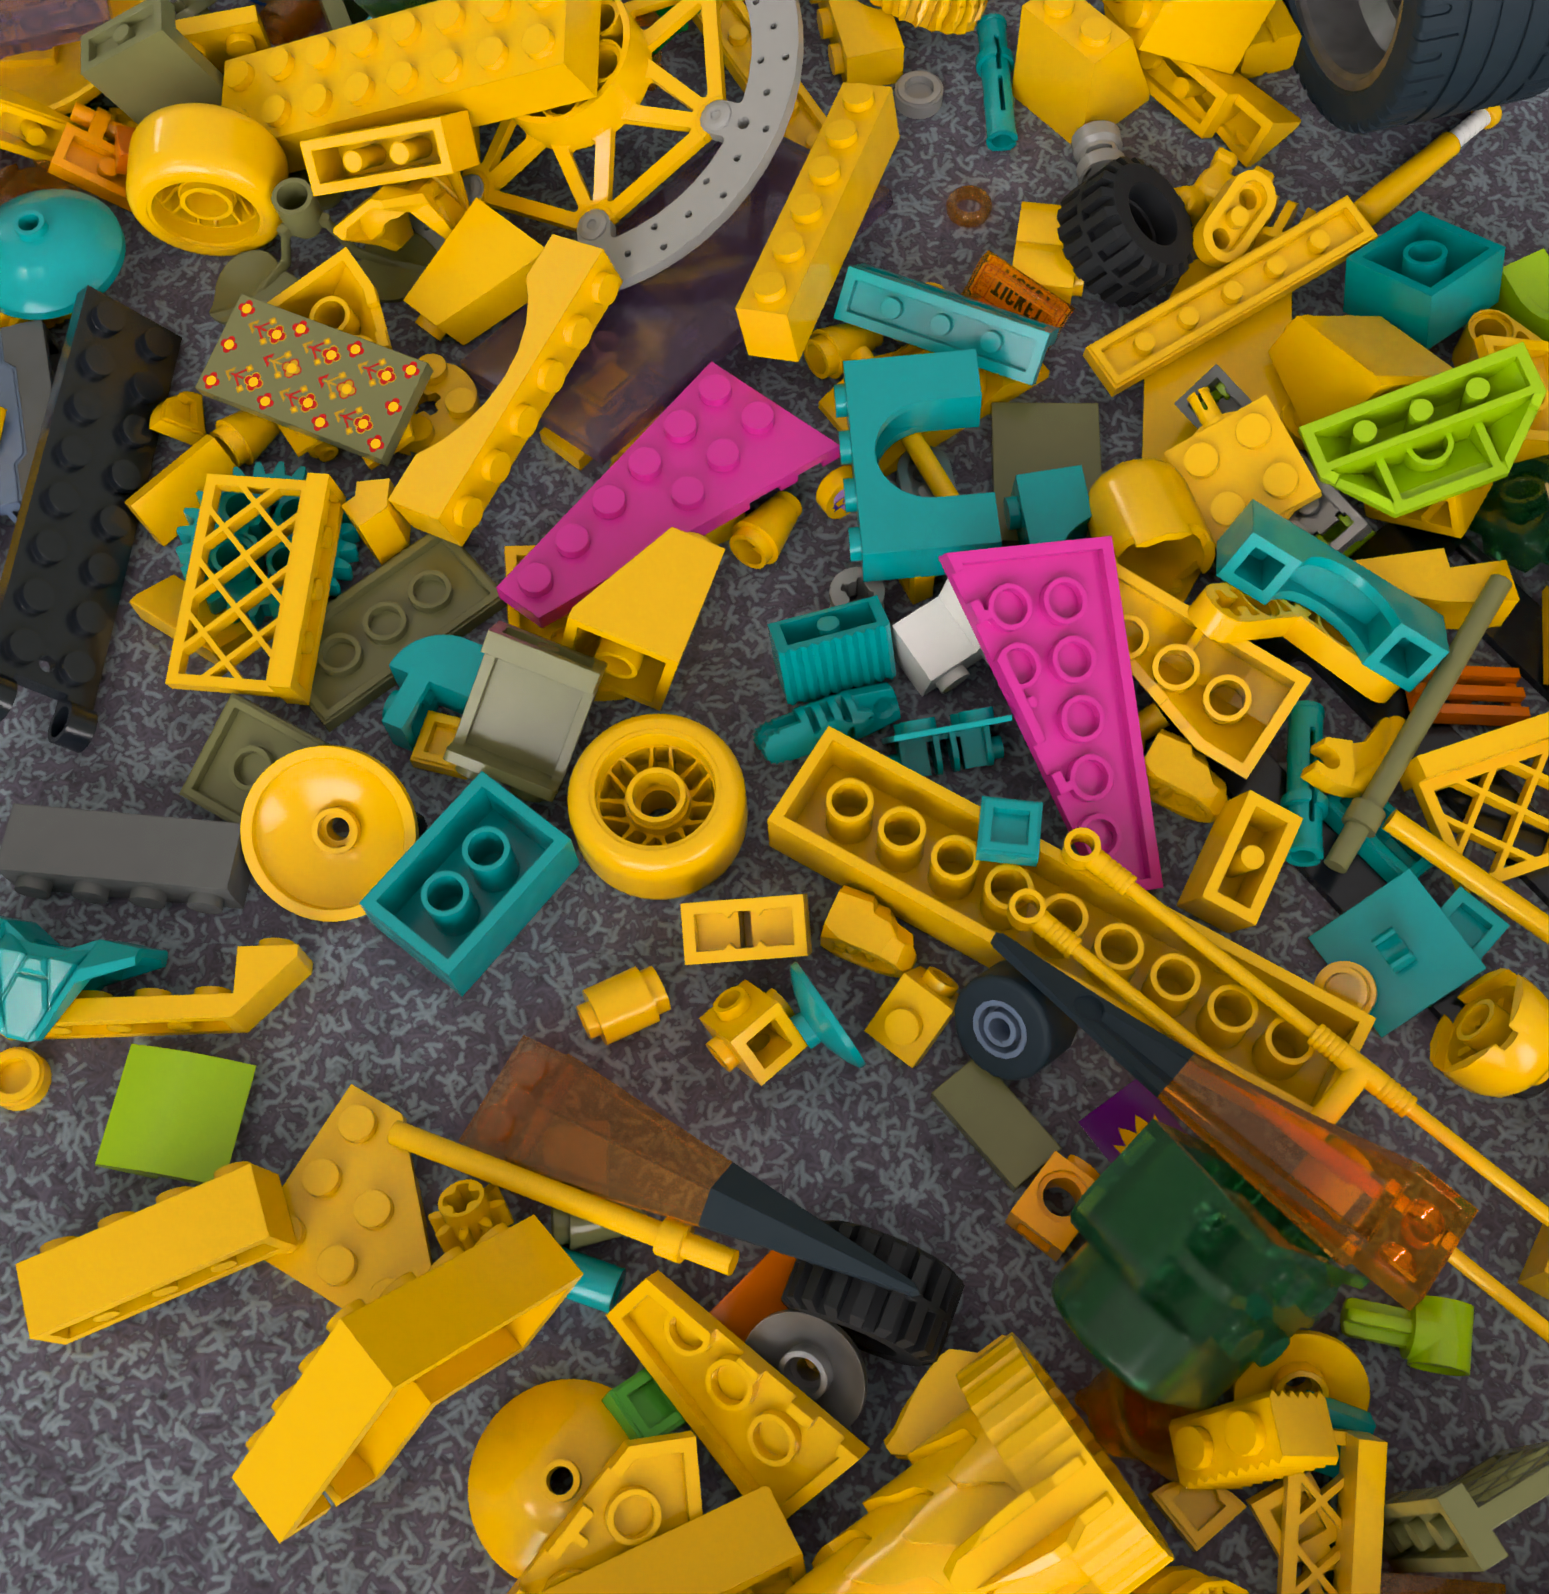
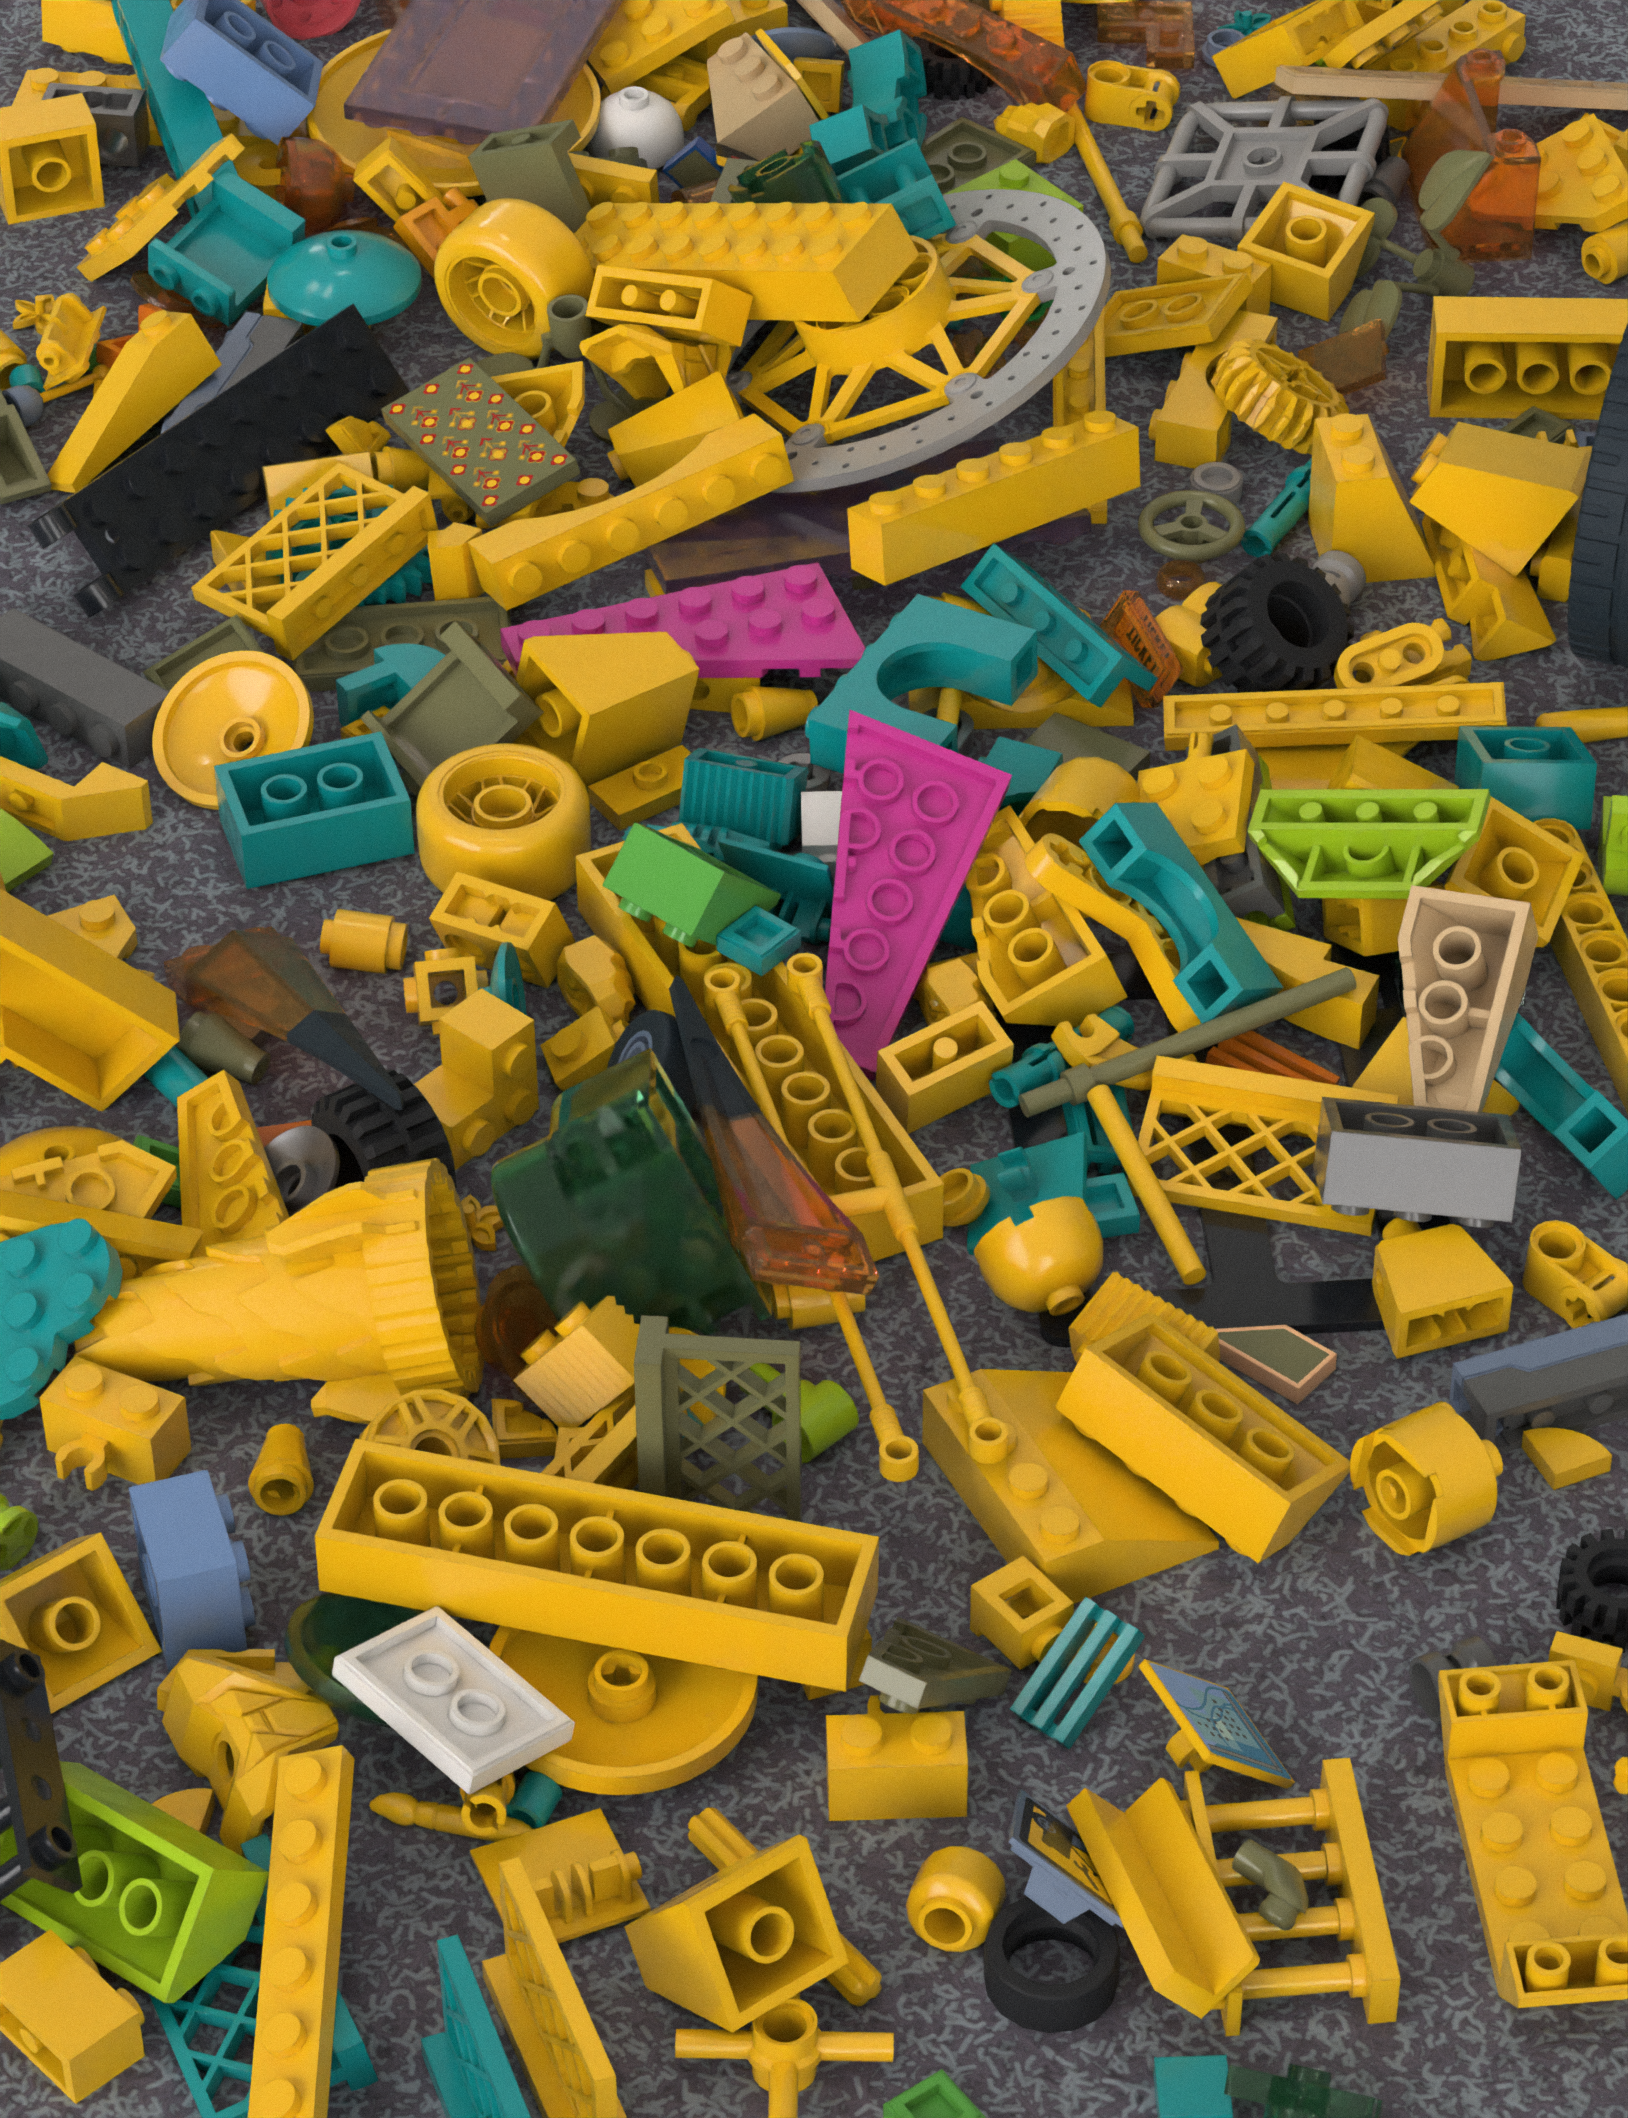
camera: 30 degrees right, 25 degrees down
yellow bar [387,1120,739,1276] -> none
none -> yellow brick [413,988,539,1170]
none -> yellow plant [461,1194,510,1251]
none -> yellow plate [588,745,691,831]
none -> bright green slope [602,822,781,948]
none -> olive piece [1138,490,1246,565]

